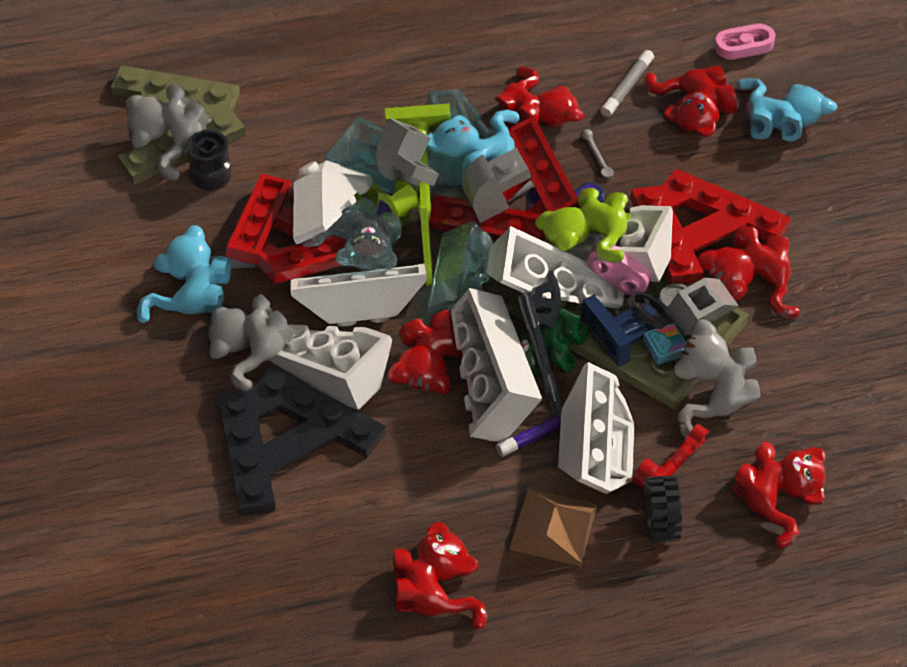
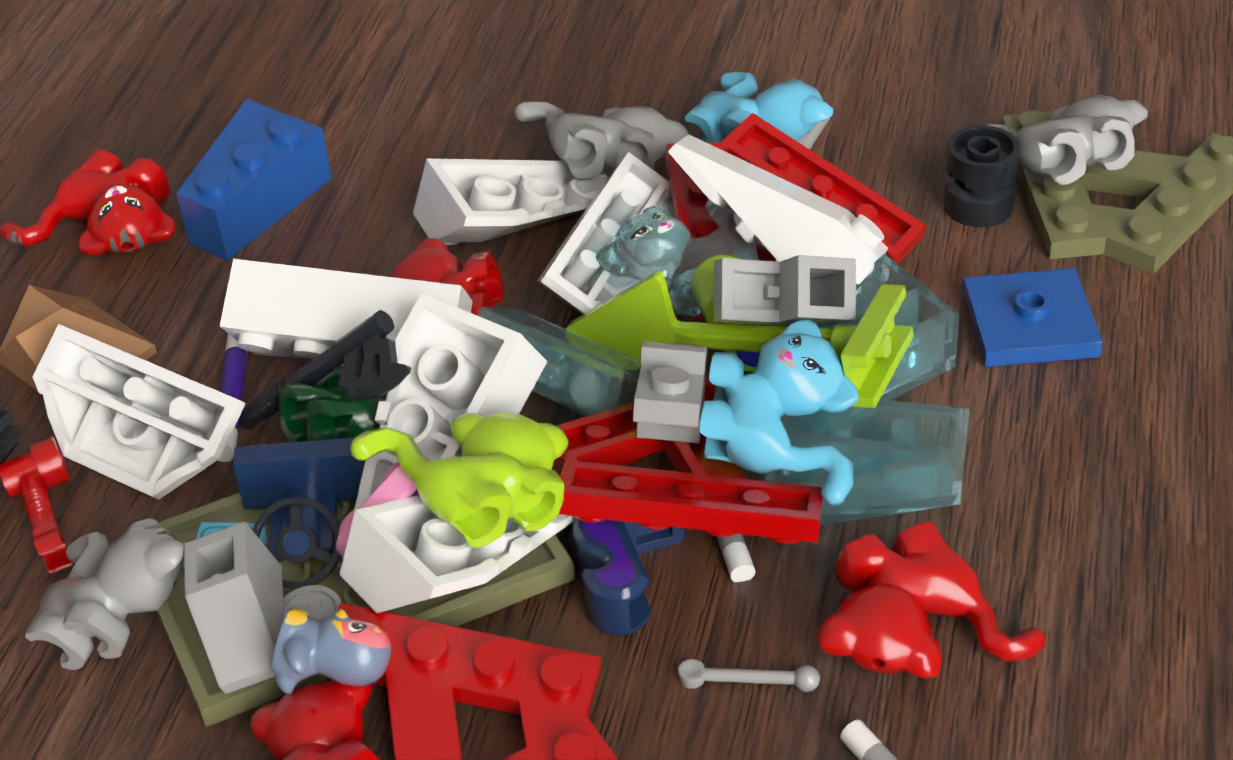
camera: 120 degrees right, 10 degrees down
black plate [218,366,386,516] -> none
none -> blue wedge [176,99,332,261]
none -> sand blue animal [271,608,392,694]
none -> blue plate [962,268,1103,367]

